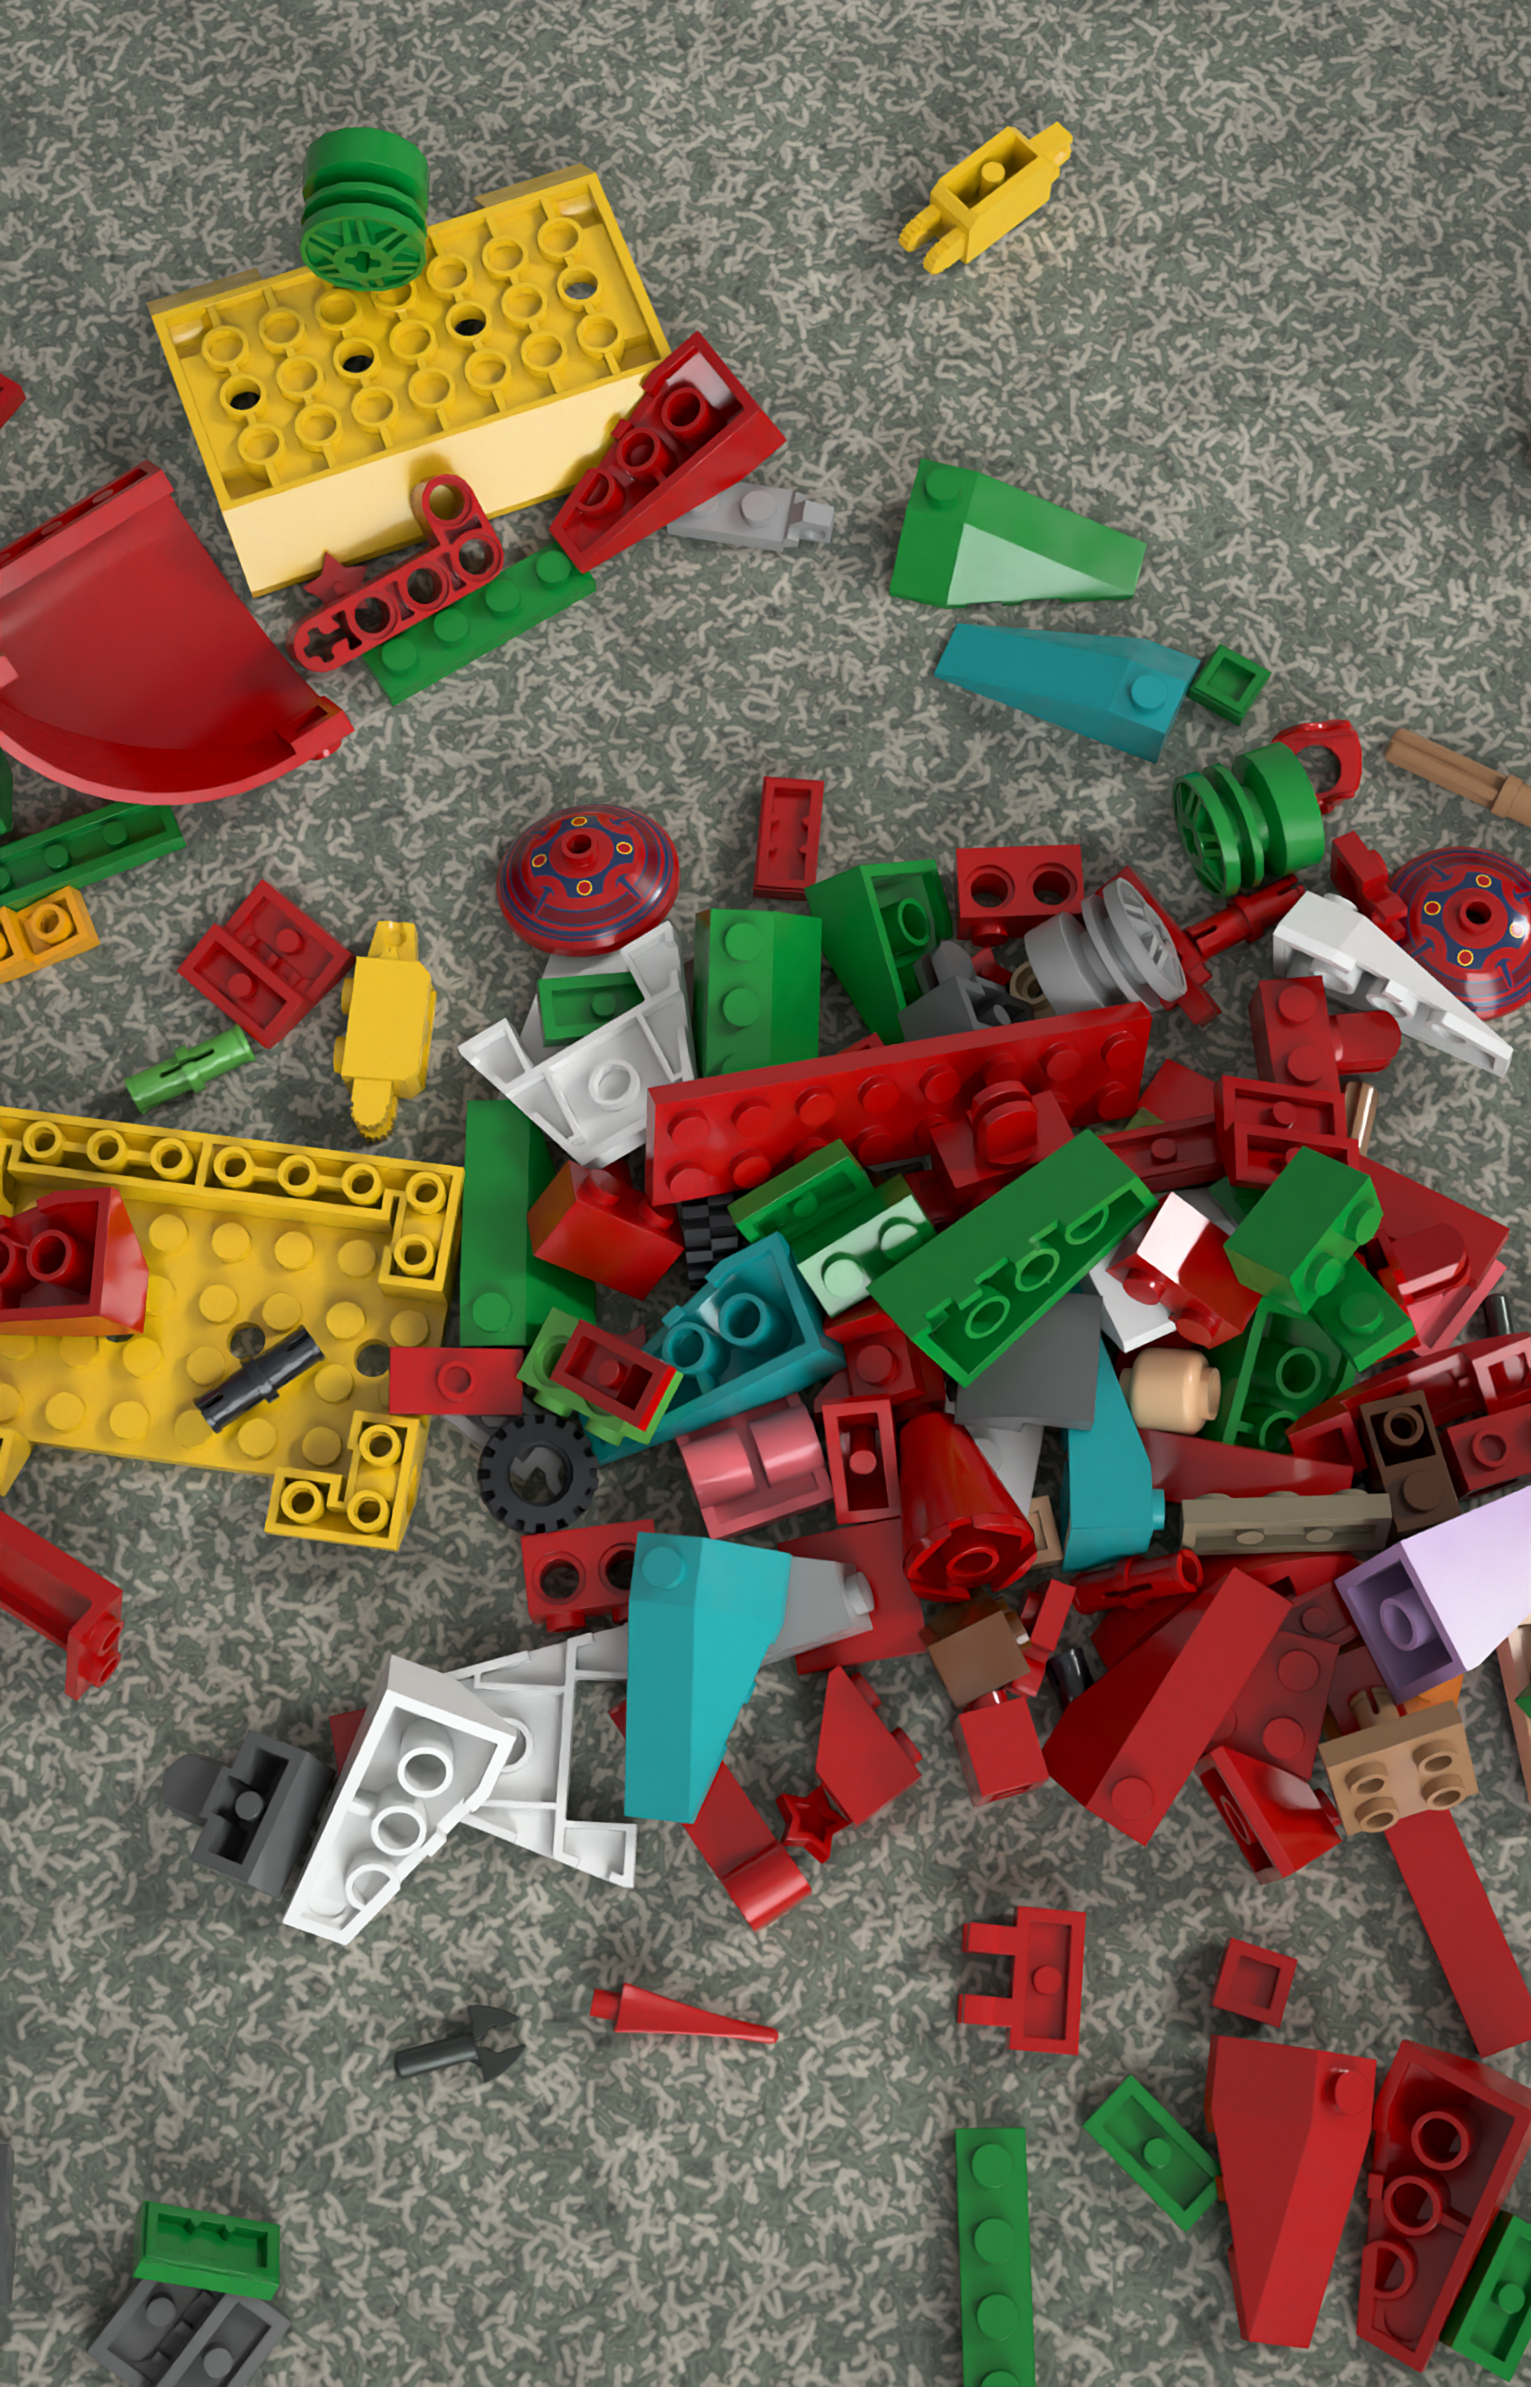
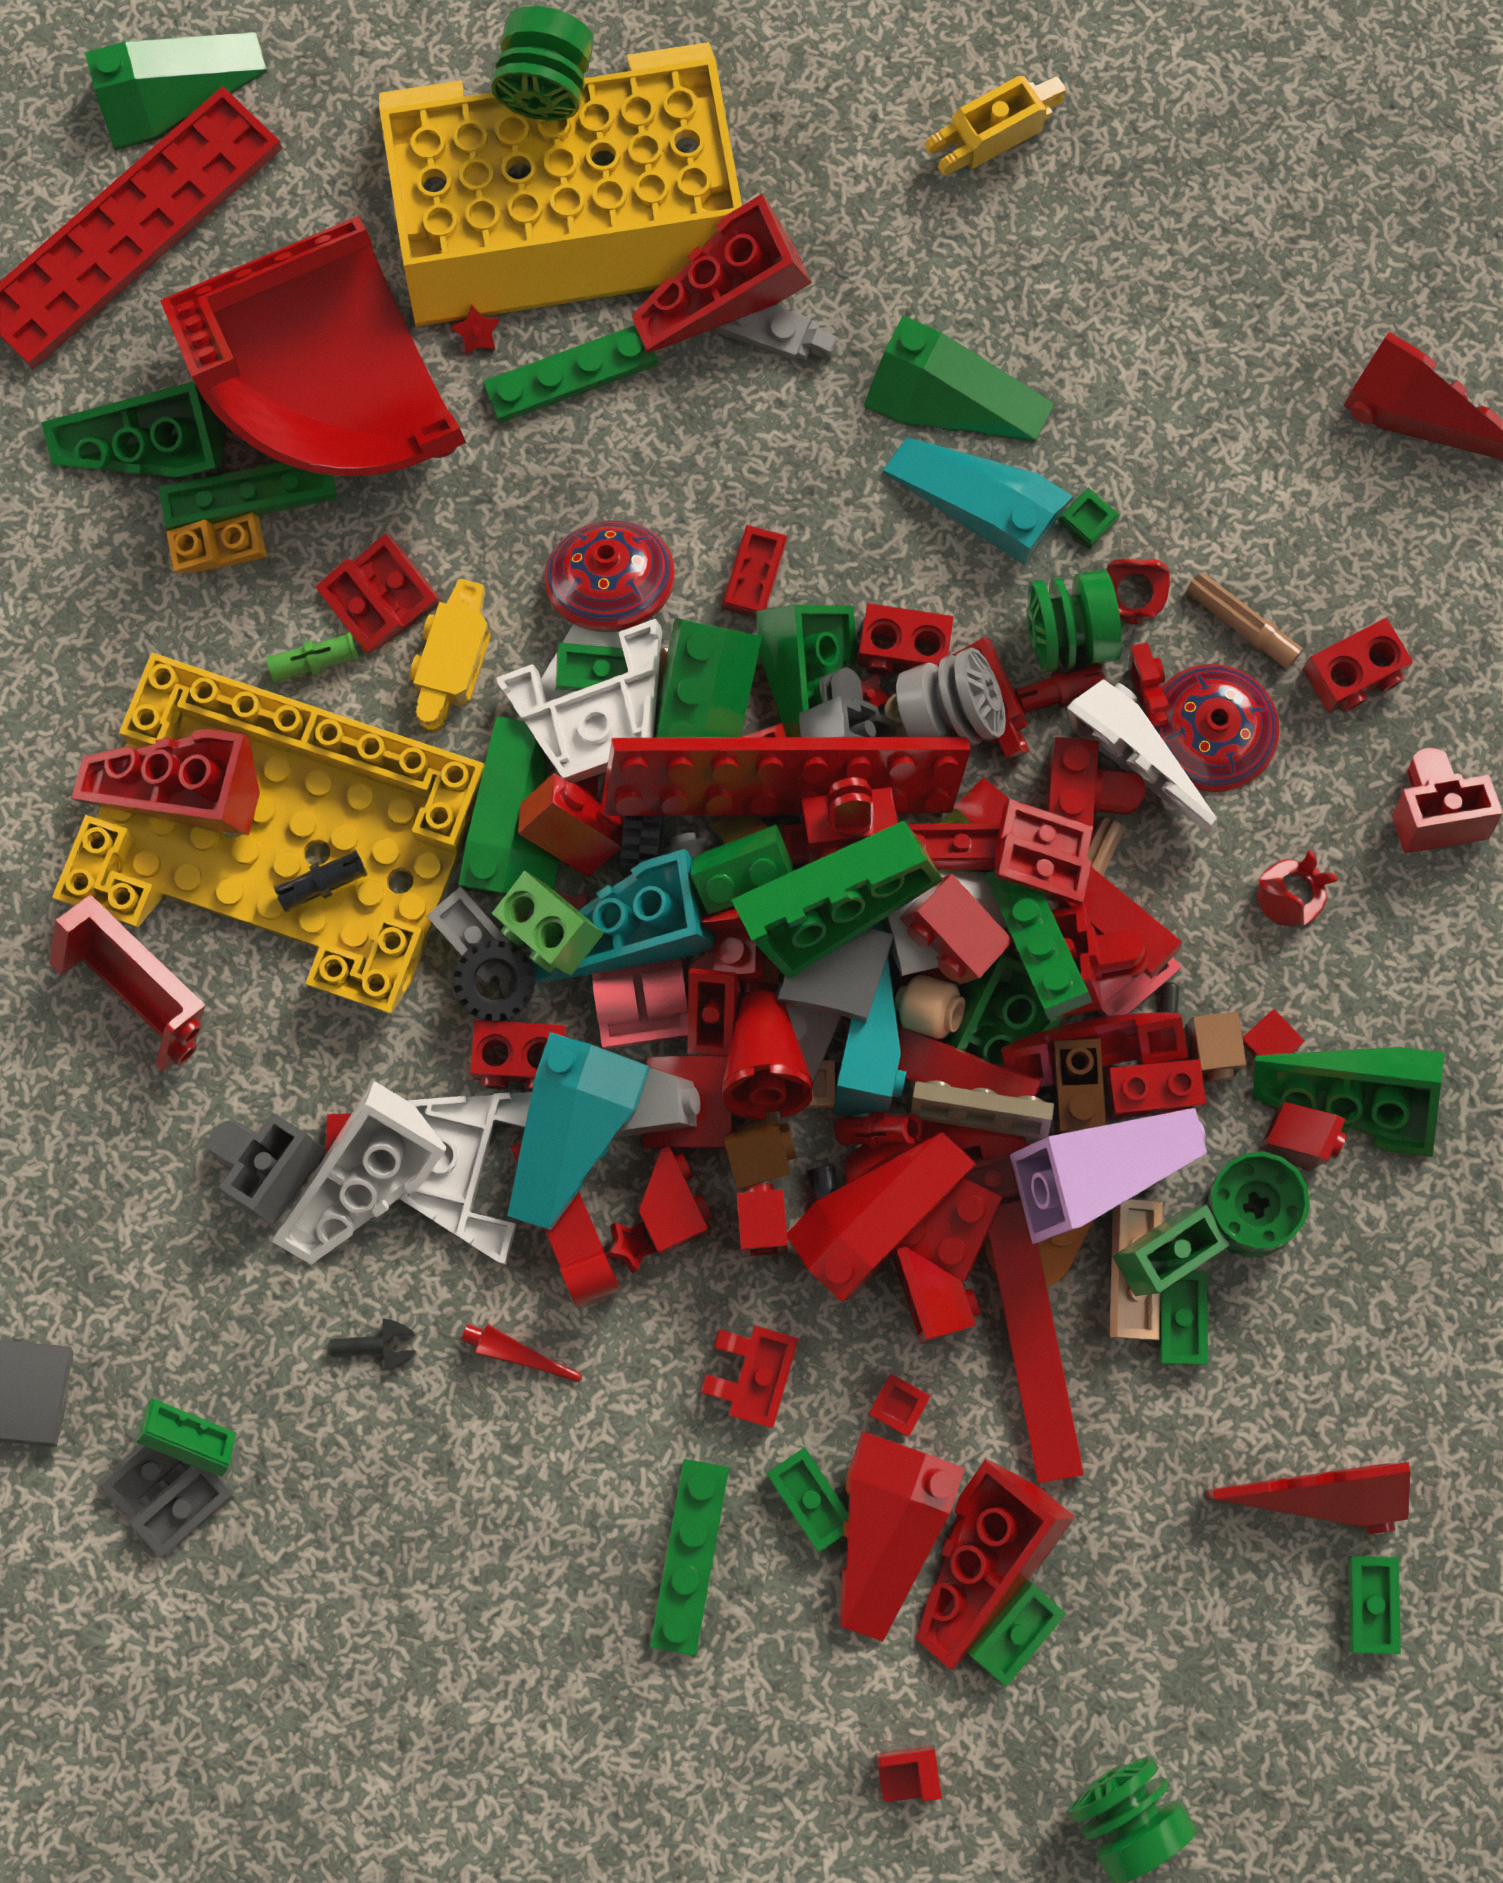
camera: 10 degrees right, 5 degrees up
red beam [285,474,504,673] -> none
red plate [388,1347,523,1417] -> none
red slope [549,1319,677,1432] -> none
green plate [727,1138,875,1244] -> none
red plate [1001,1578,1076,1699] -> none
green brick [1223,1146,1384,1316] -> none
medium nougat plate [1317,1687,1479,1836] -> none

